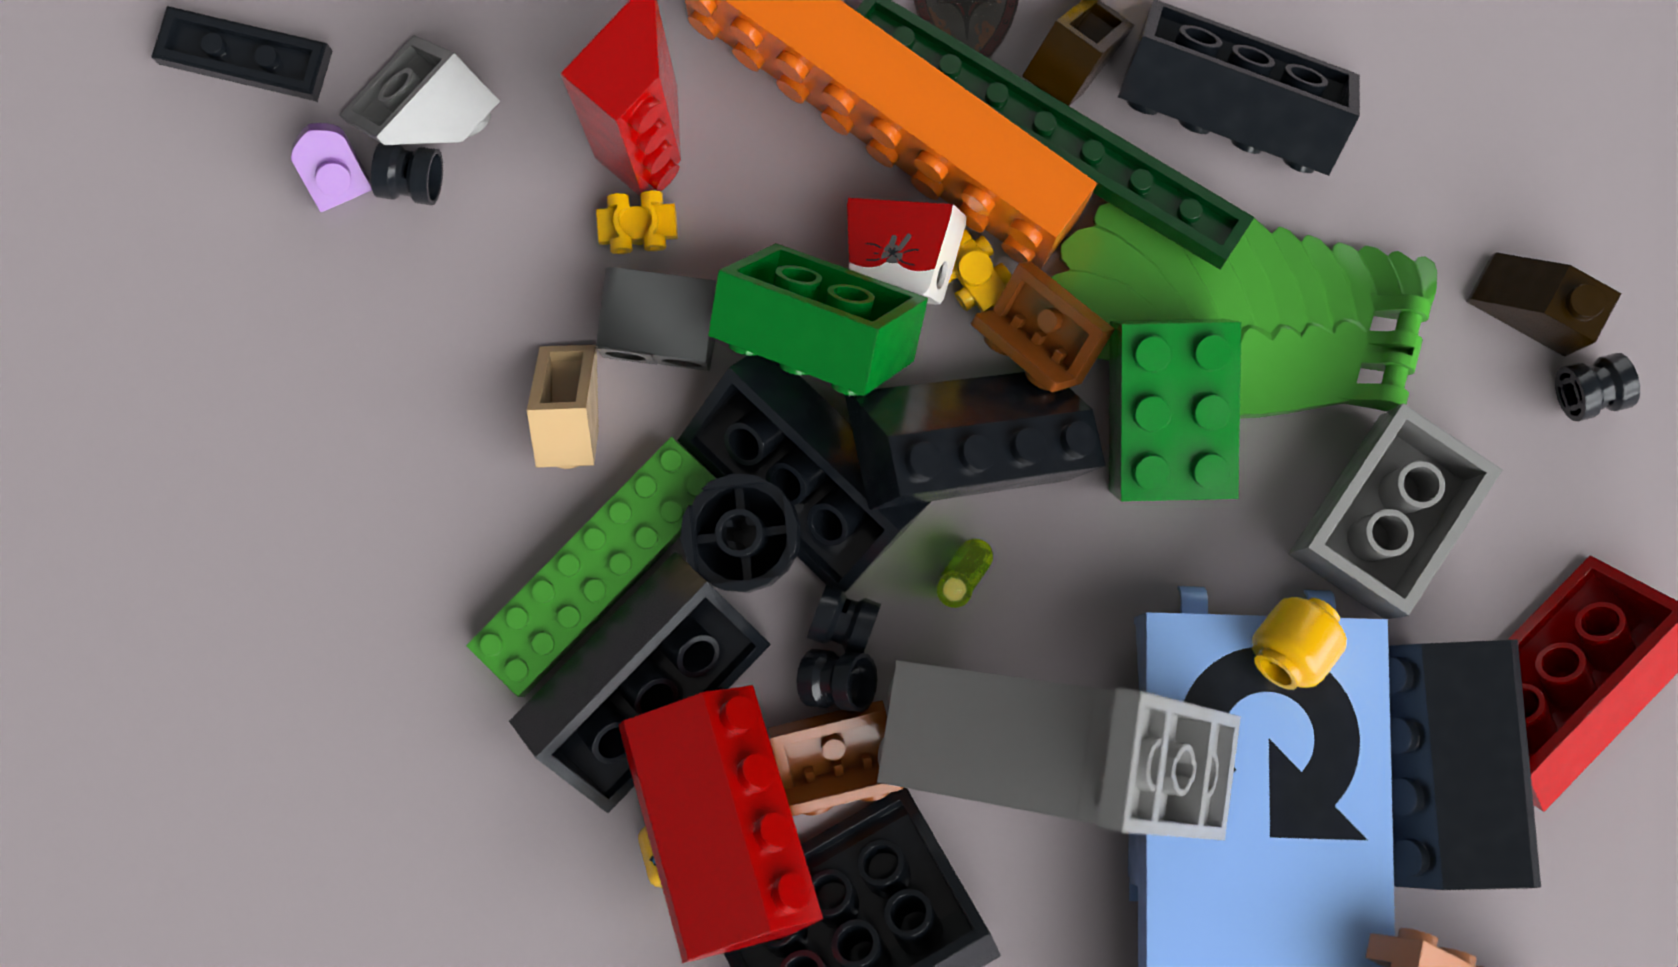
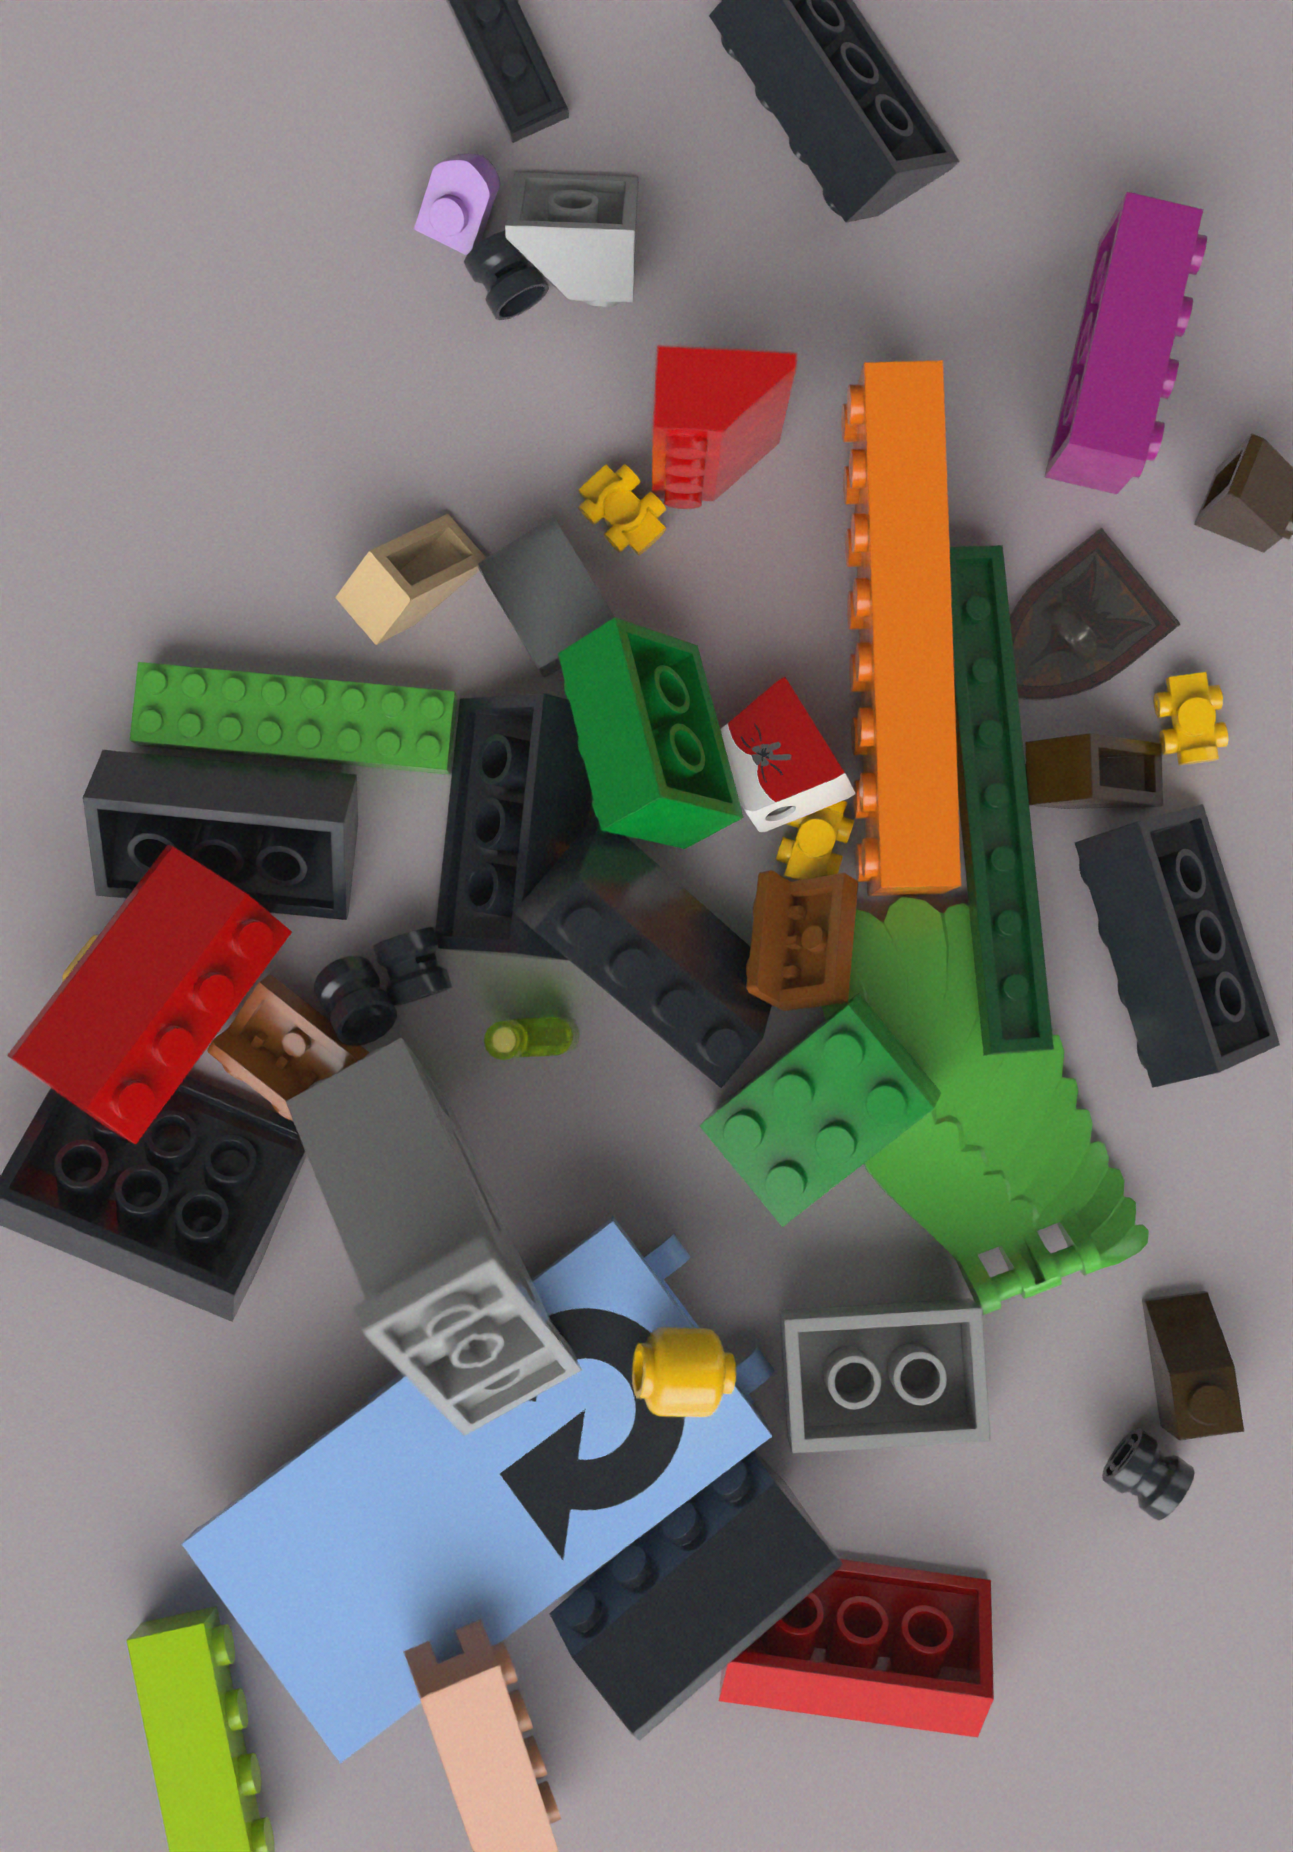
camera: 55 degrees right, 5 degrees up
black cylinder [680,473,801,593] -> none

